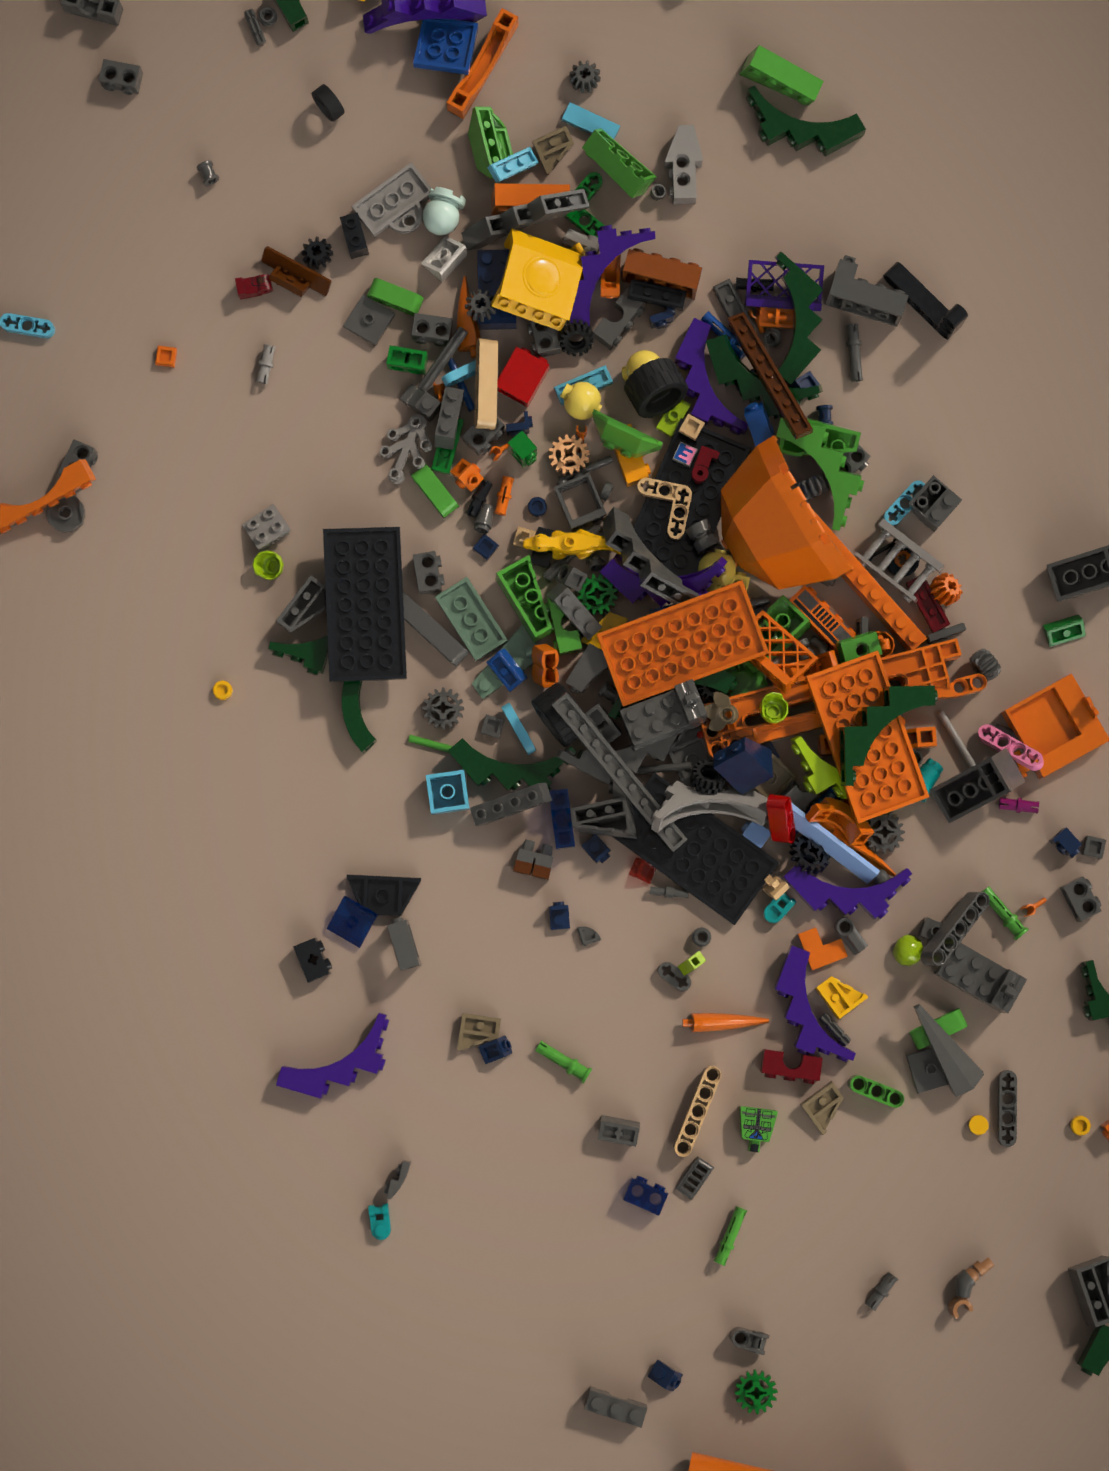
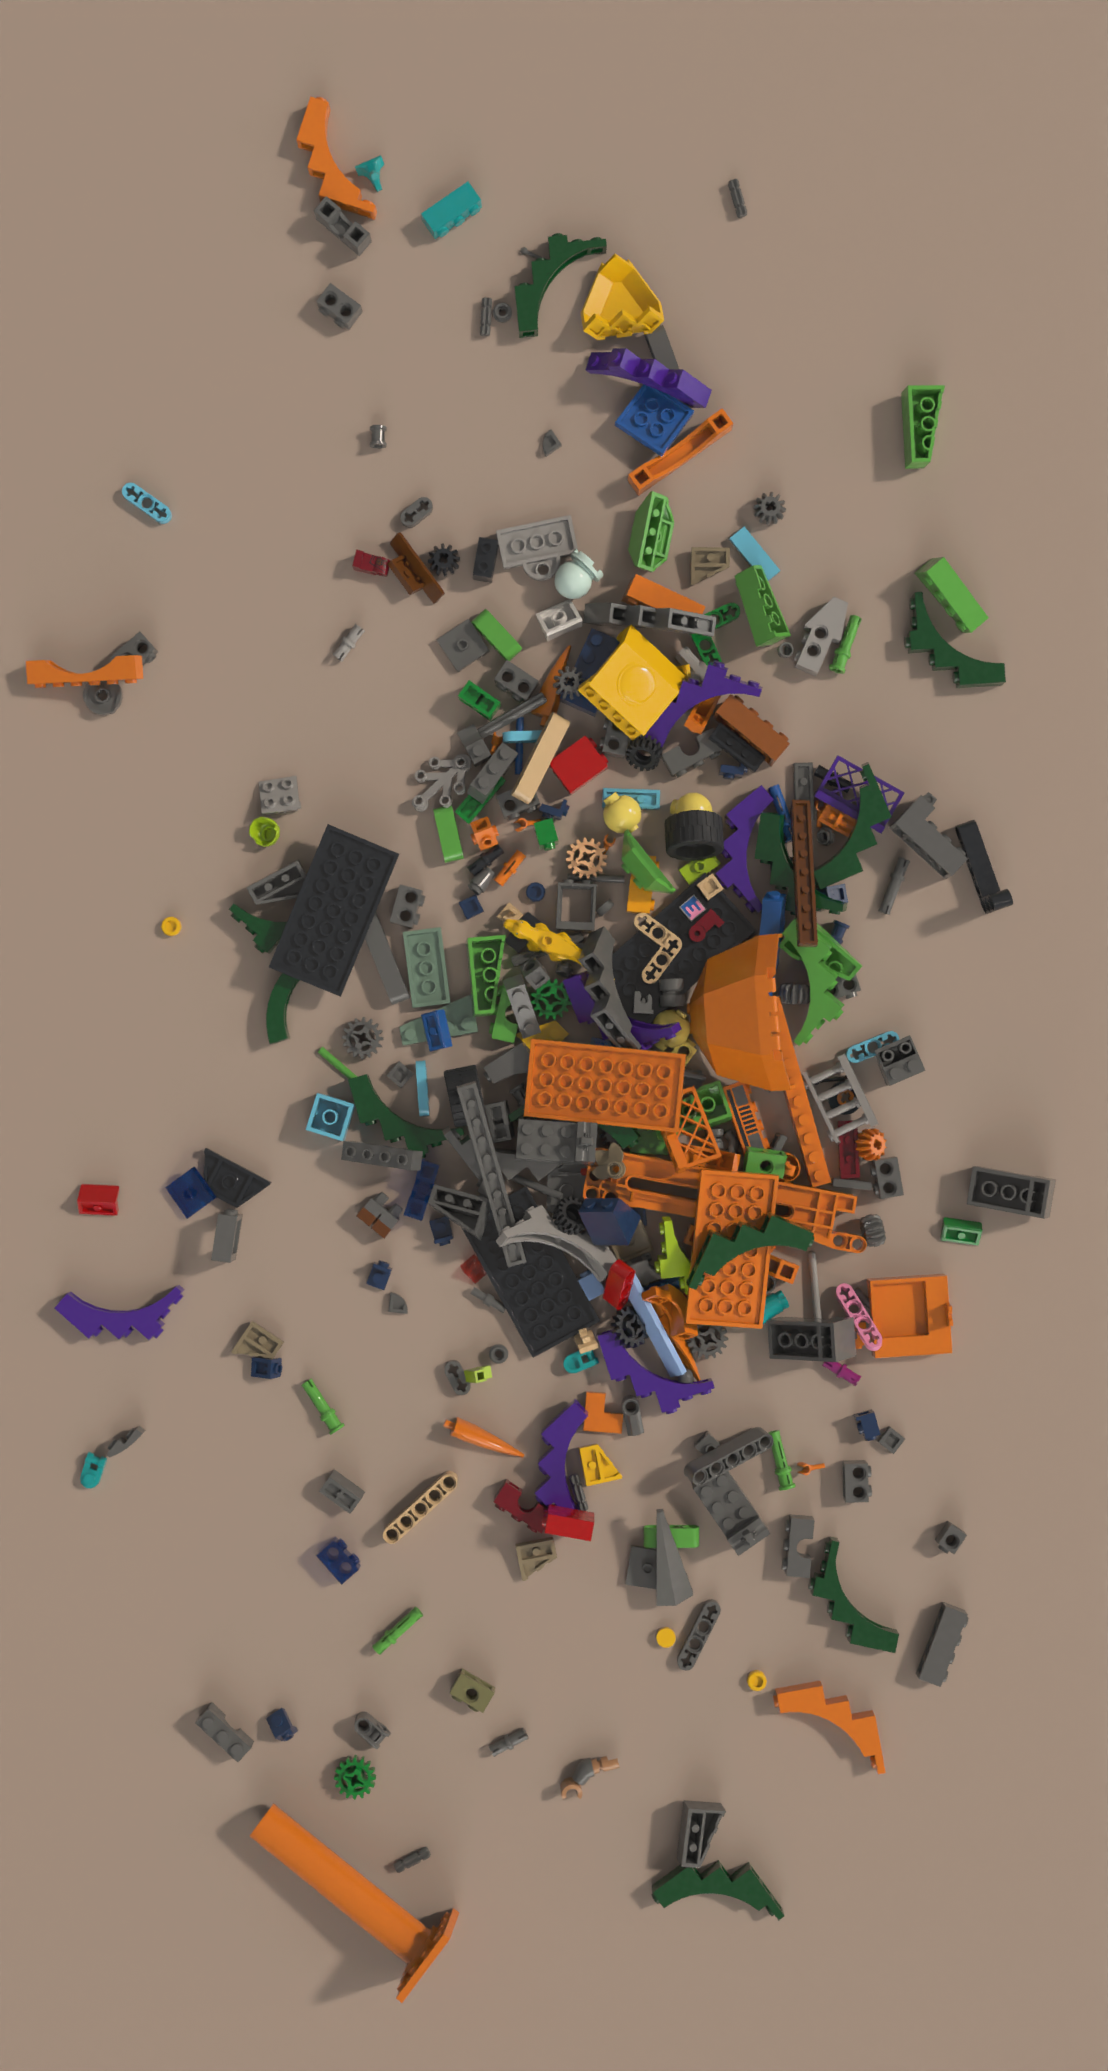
camera: 25 degrees right, 5 degrees up
orange tile [155,345,177,368] -> none
black brick [293,938,332,983] -> none
black tyre [311,84,345,122] -> none
medium azure tile [487,147,539,183] -> none
orange brick [531,644,559,688] -> none
dark grey slope [676,1156,714,1200] -> none
torso [739,1106,778,1152] -> none
lime hair [759,692,788,724] -> none
bright green beam [848,1075,904,1108] -> none
lime hair [893,935,924,966] -> none
none -> red panel [77,1184,120,1216]
none -> dark grey axle [394,1847,431,1873]
none -> dark grey beam [400,497,433,528]
none -> olive brick [450,1668,495,1713]
none -> red brick [542,1504,594,1541]
none -> dark grey tile [543,429,562,457]
none -> dark grey hinge [632,991,653,1015]
none -> dark grey arch [782,1514,815,1578]
none -> bright green pin [829,615,862,674]
none -> dark grey brick [870,1156,904,1199]

